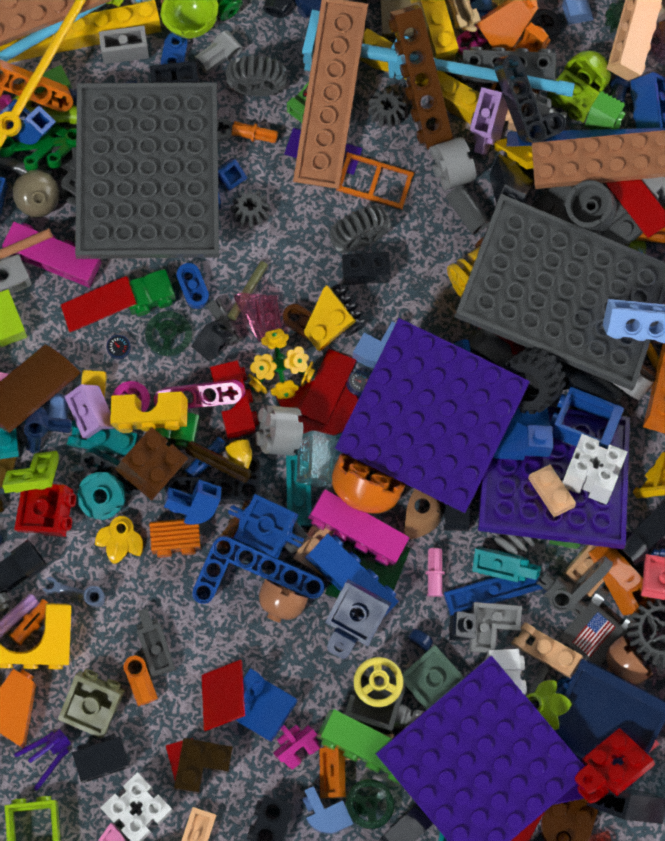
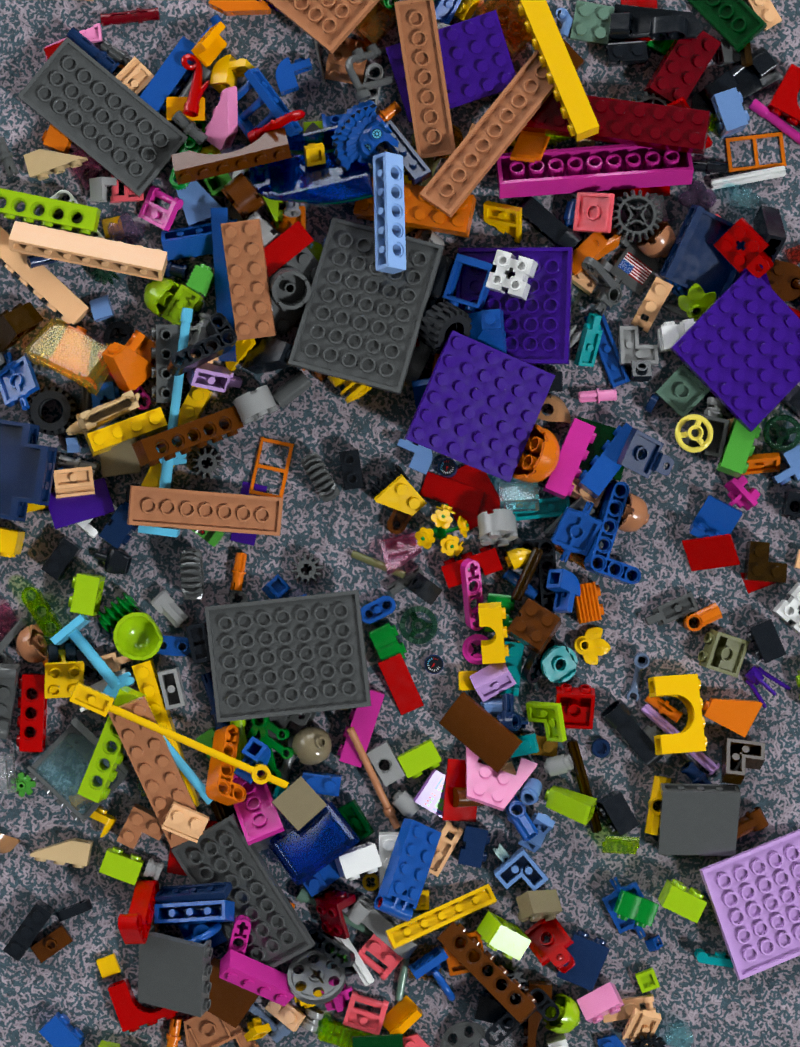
camera: 90 degrees left, 15 degrees up
light nougat plate [528,465,576,517] -> none

